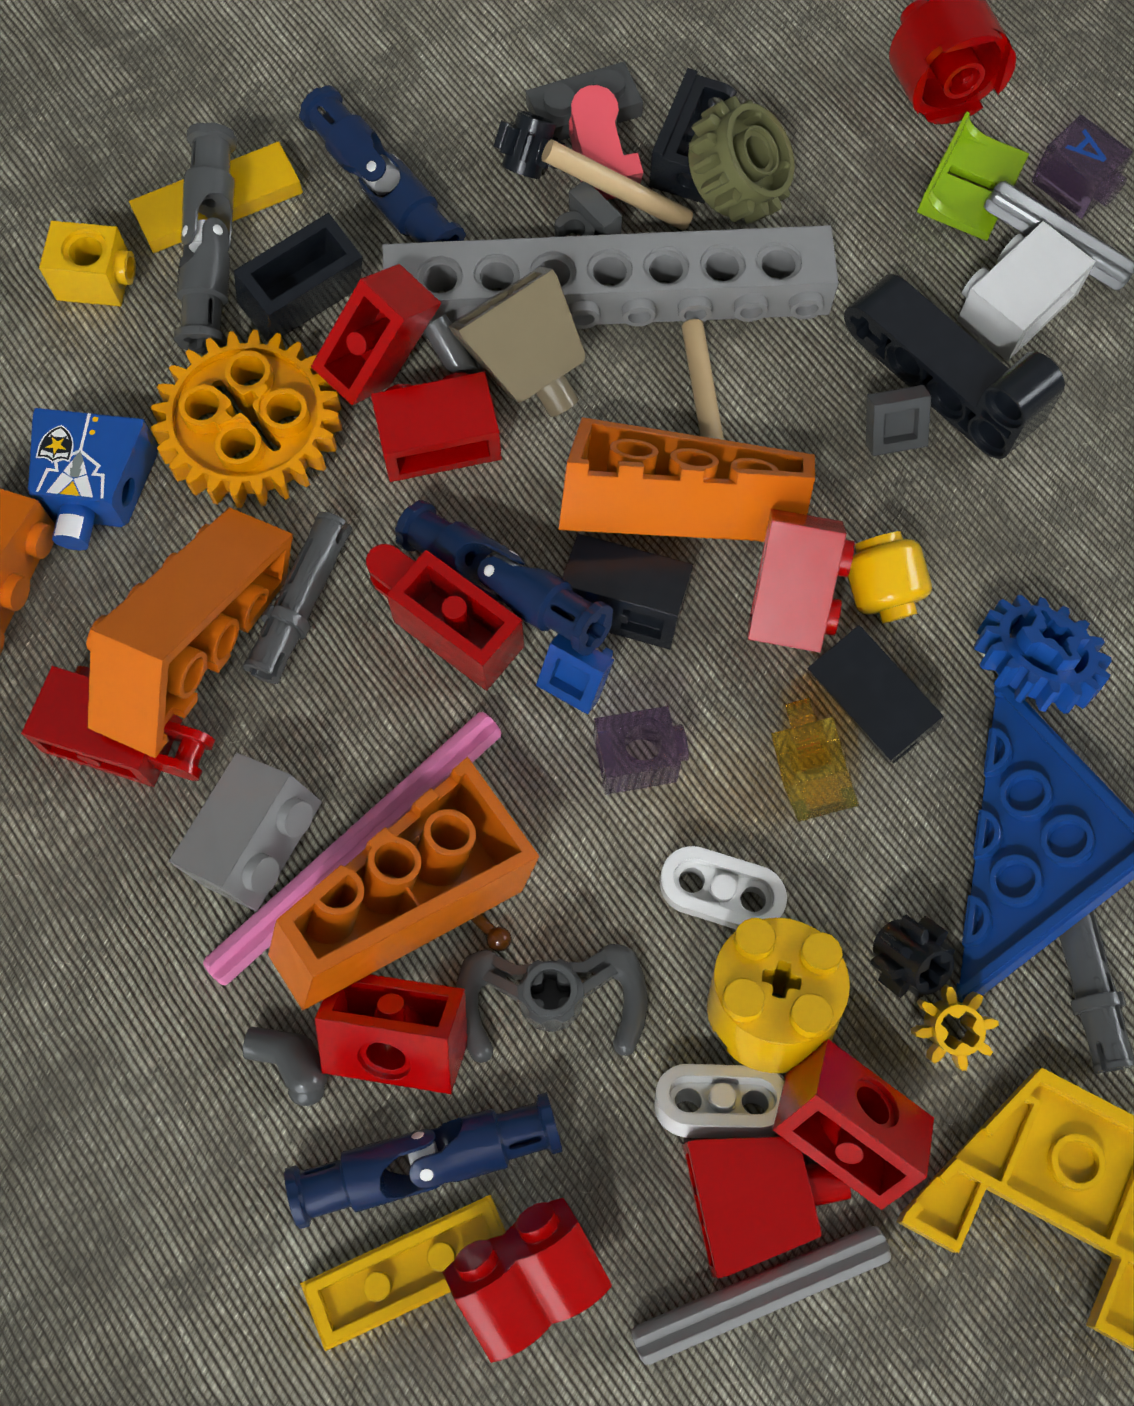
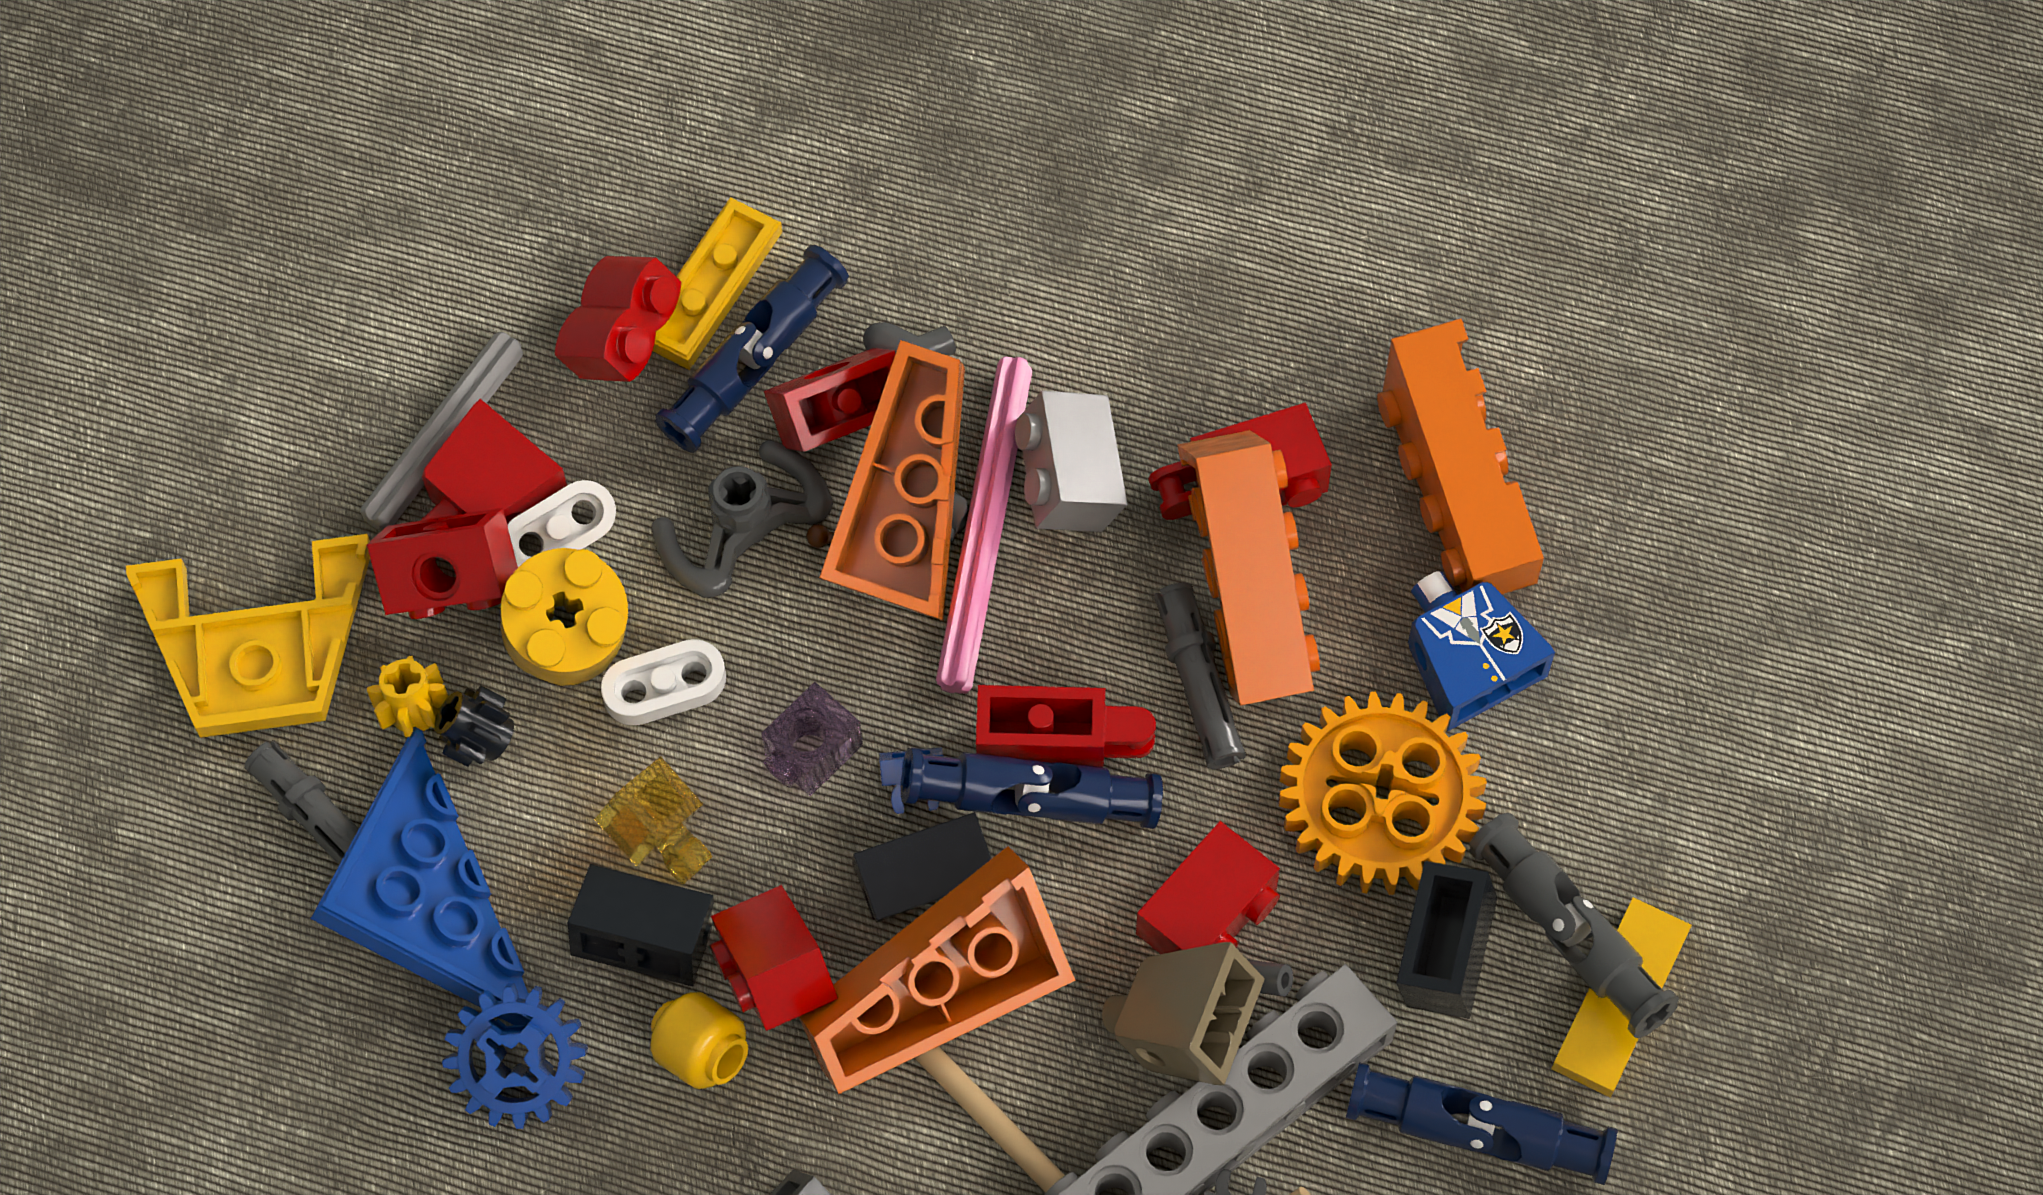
camera: 145 degrees right, 5 degrees down
yellow brick [39,221,136,306] -> none
red brick [311,264,441,406] -> none

